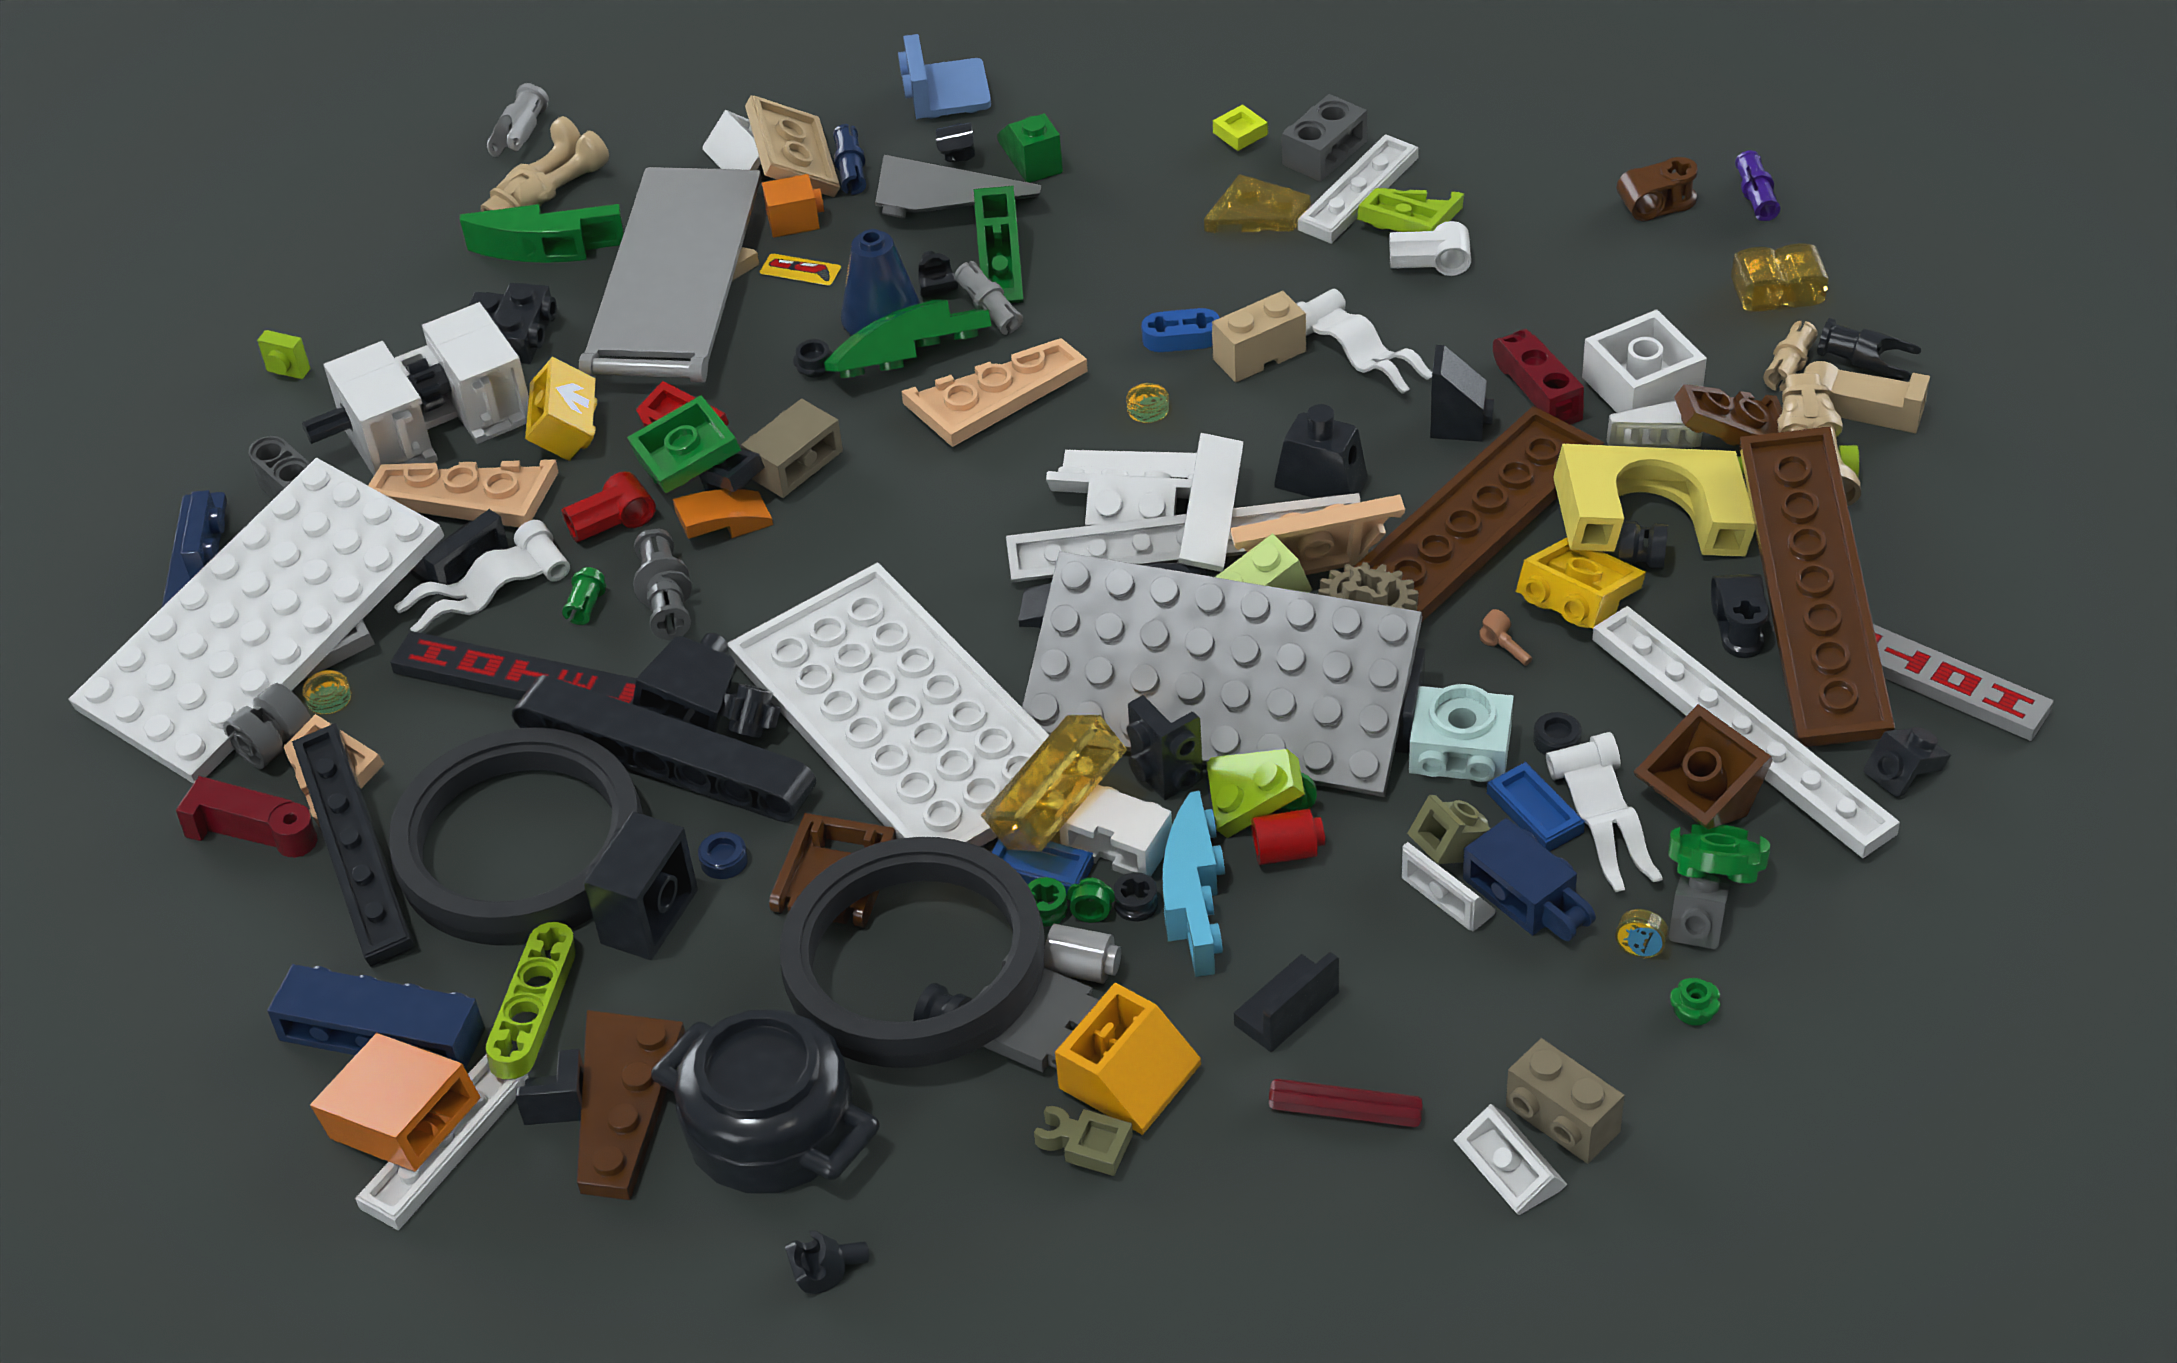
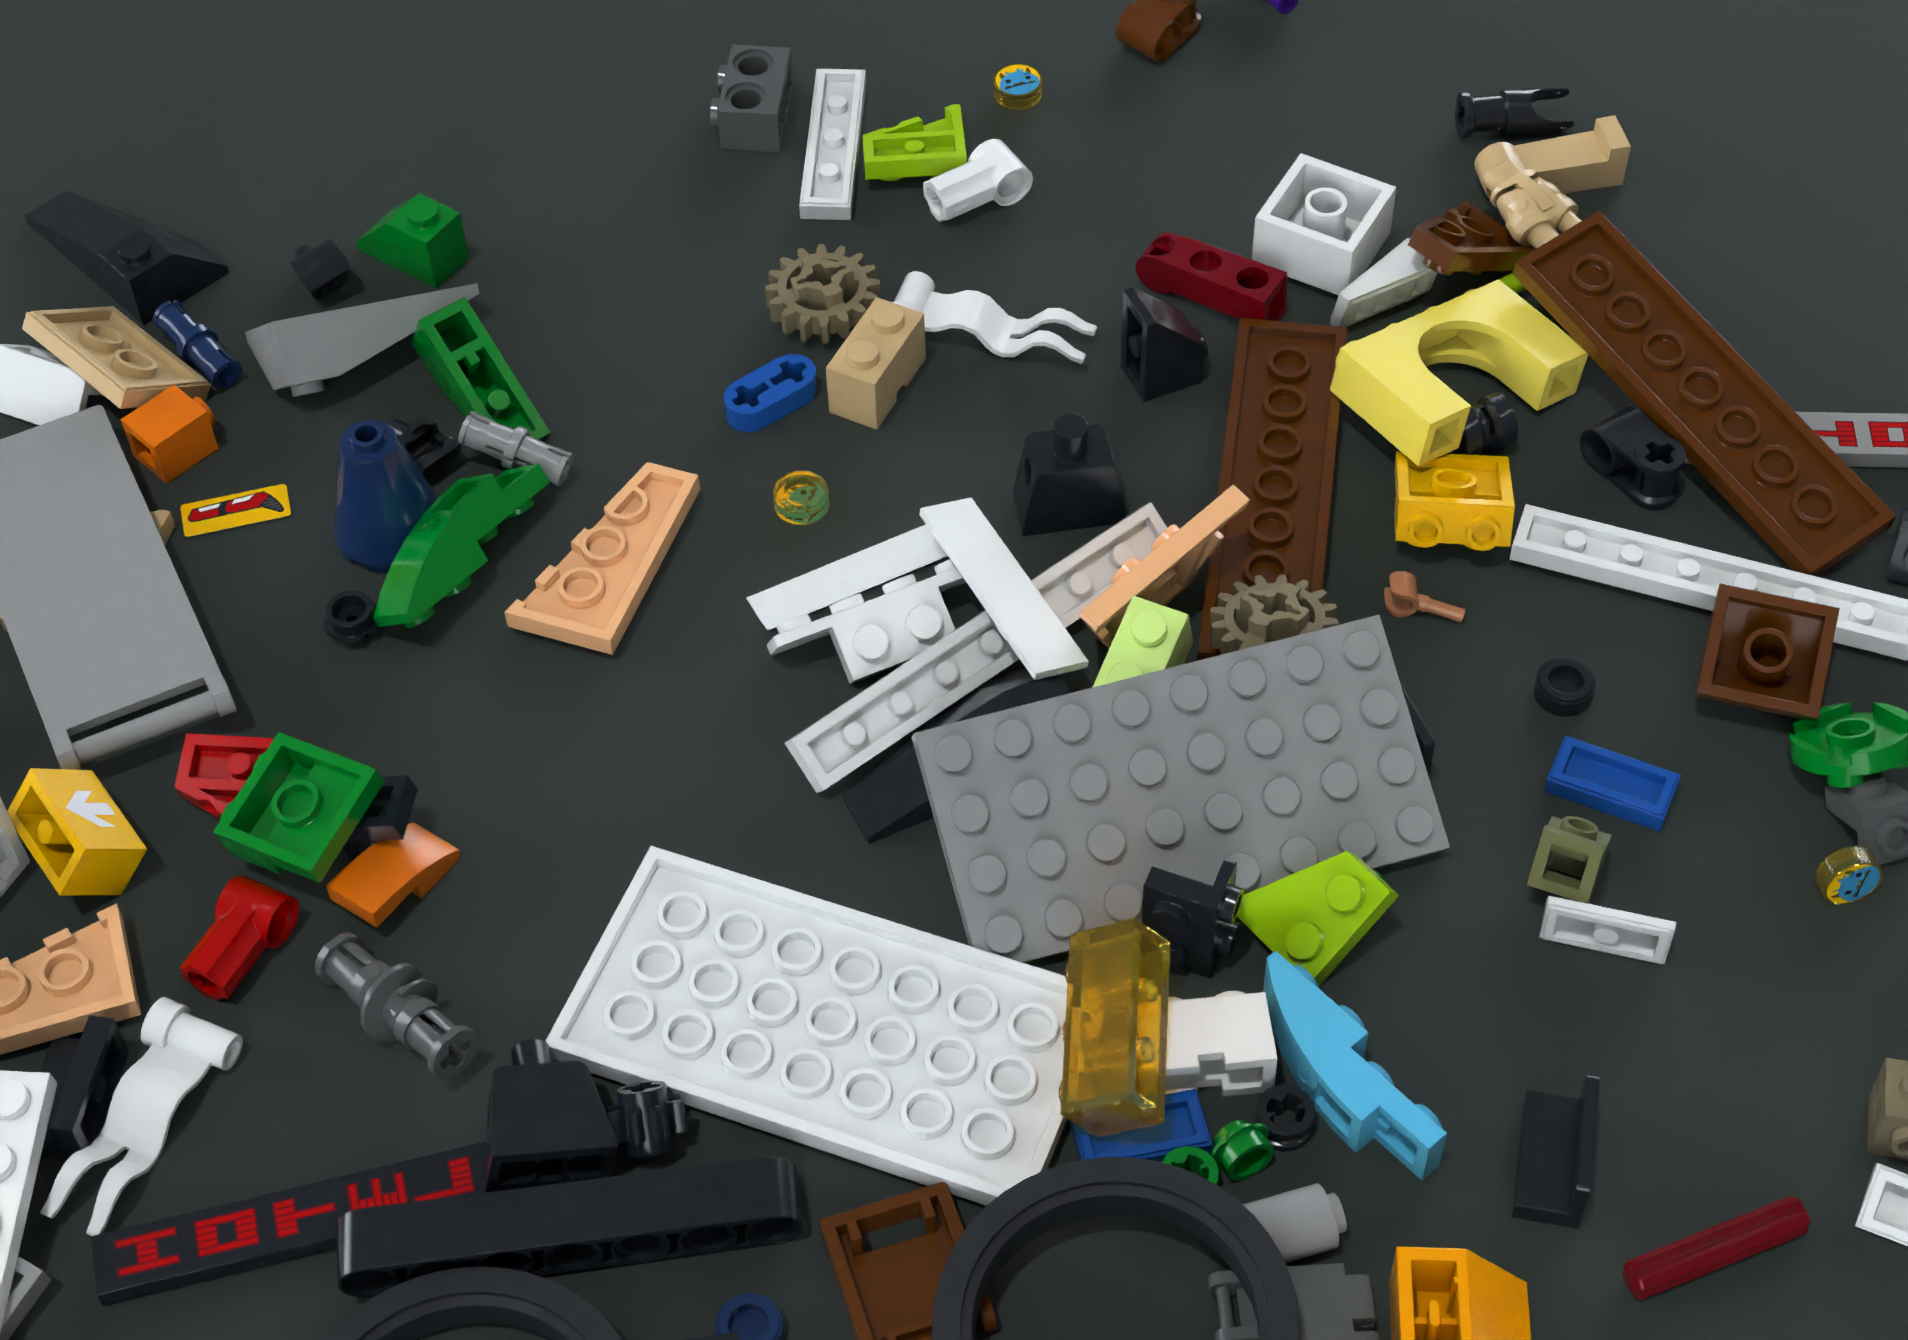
camera: 35 degrees left, 5 degrees up
green pin [562,567,606,625] -> none
dark tan brick [741,398,843,498] -> none
medium blue bracket [898,34,991,119] -> none
clear yellow wing [1204,174,1311,233] -> none
neon yellow plate [1213,104,1268,151] -> none
red brick [1251,809,1325,865] -> none
light aqua brick [1409,684,1513,782] -> none
dark blue brick [1463,817,1596,941] -> none
white flag [1546,732,1663,892] -> none
clear yellow brick [1731,243,1829,311] -> none
tan pin [1763,321,1818,391] -> none
none -> black wedge [24,191,229,325]
none -> dark tan gear [765,244,881,344]
none -> tile [993,63,1043,110]

